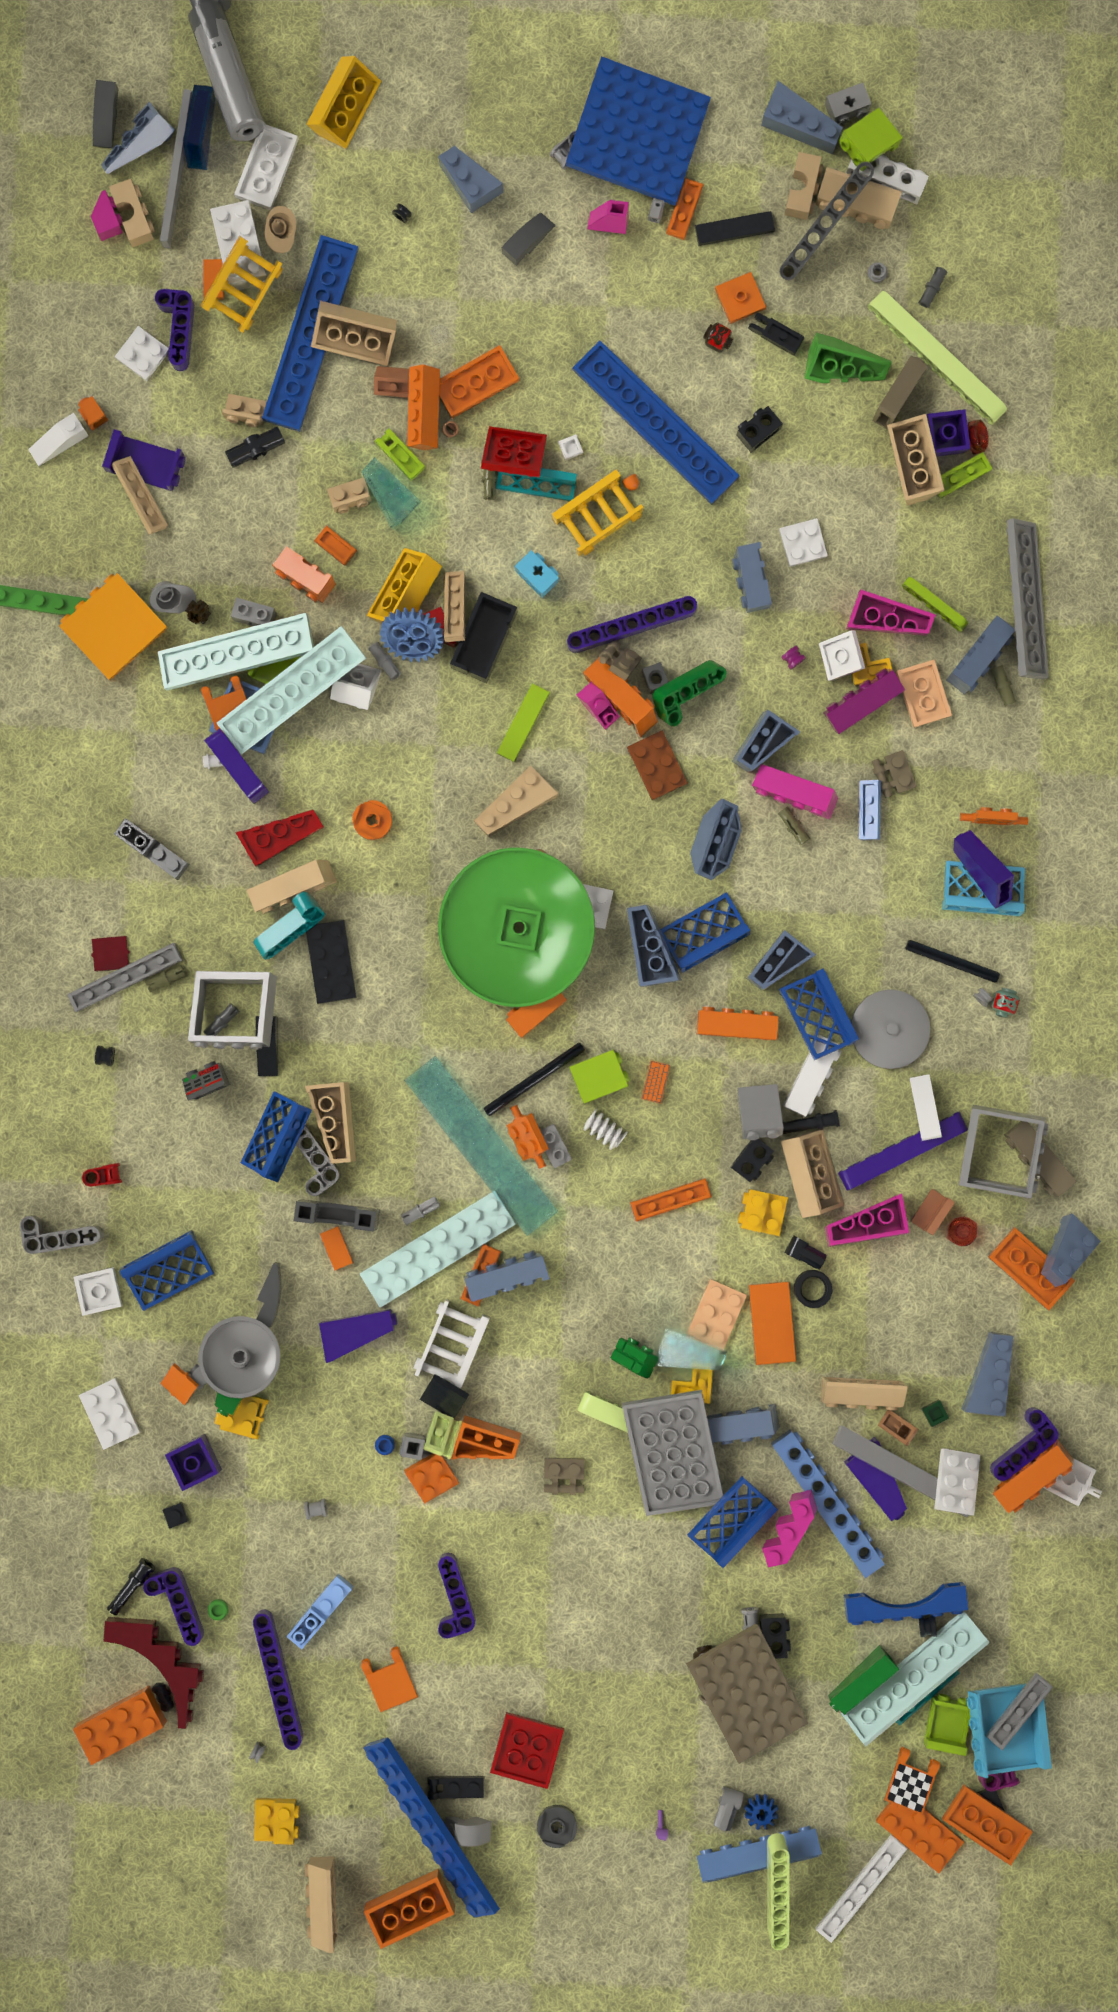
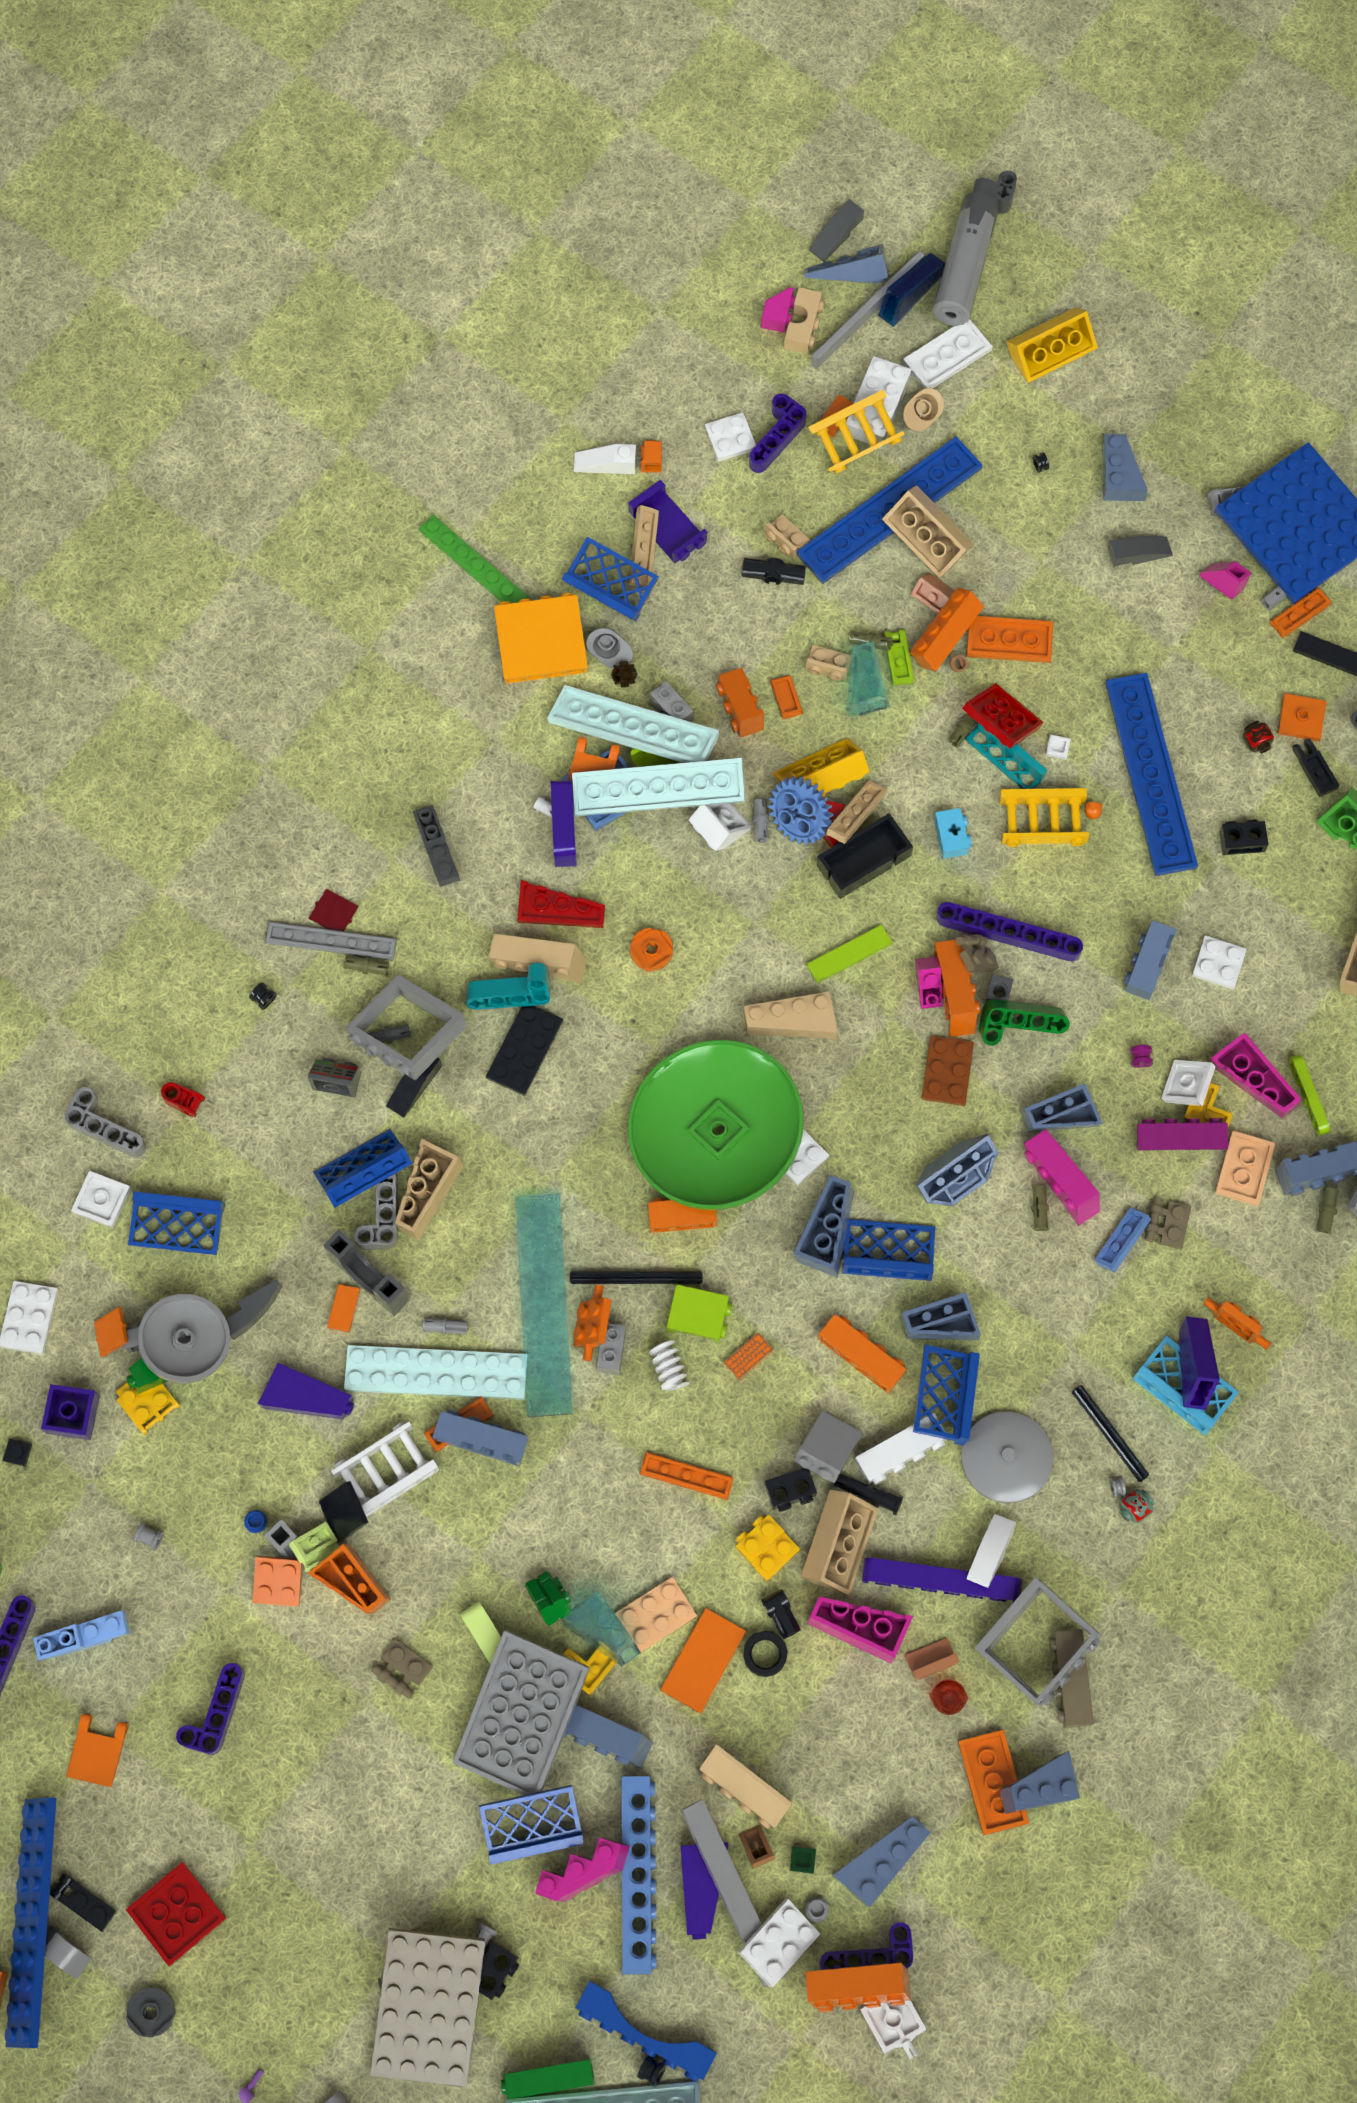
camera: 35 degrees right, 15 degrees down
none -> blue fence [561,537,659,621]
none -> light grey plate [805,1897,829,1922]
none -> olive pin [849,631,893,651]

